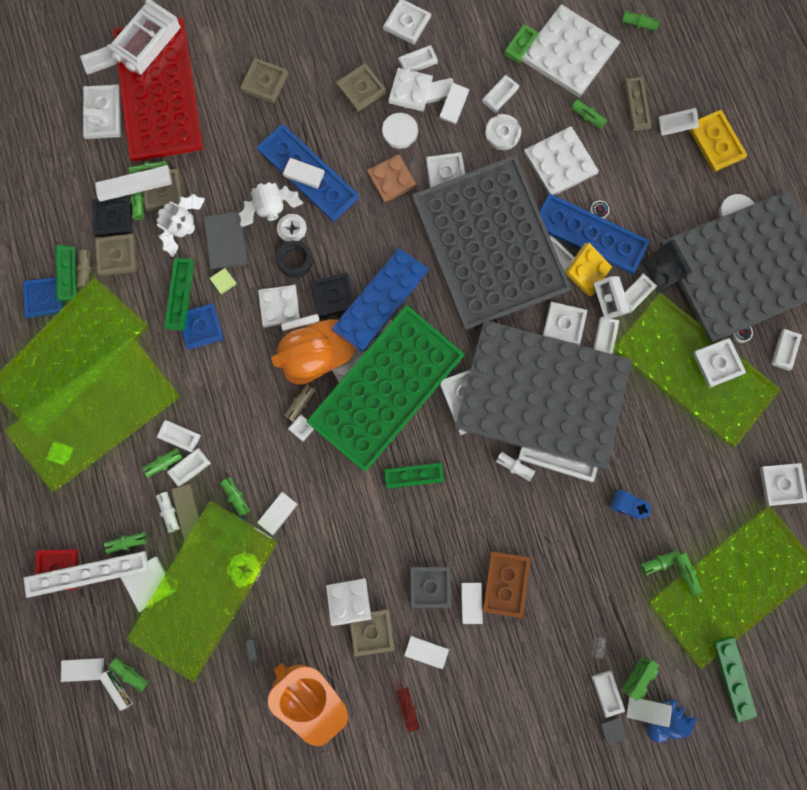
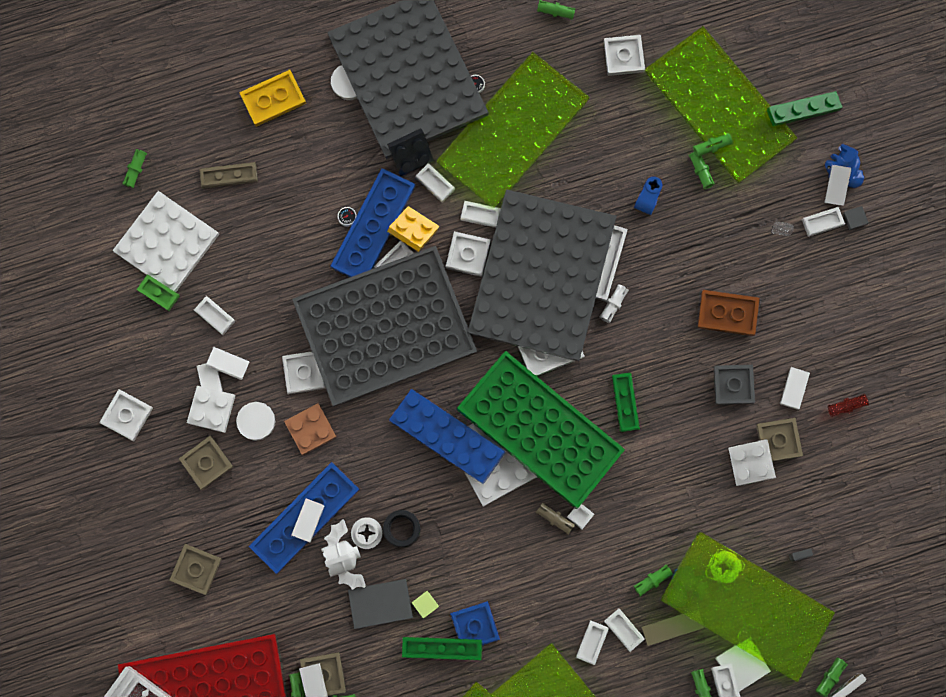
camera: 90 degrees left, 0 degrees up
bright green pin [142,448,183,478] -> none
white pin [155,492,180,533] -> none
white helmet [157,194,205,257] -> none
white tile [257,492,298,535] -> none
white plate [258,285,300,328] -> none
orange piece [268,663,348,746] -> none
orange piece [271,319,355,385] -> none
white tile [281,314,320,335] -> none
black plate [311,272,355,318] -> none
white tile [398,45,438,72] -> none
white tile [461,583,483,624] -> none
white tile [485,114,521,150] -> none
white plate [524,126,599,195] -> none
bright green pin [571,99,607,130] -> none
white brick [594,276,630,319] -> none
bright green plate [621,656,659,701] -> none
white tile [659,108,699,136] -> none
white plate [692,338,746,388] -> none
white tile [771,329,802,371] -> none

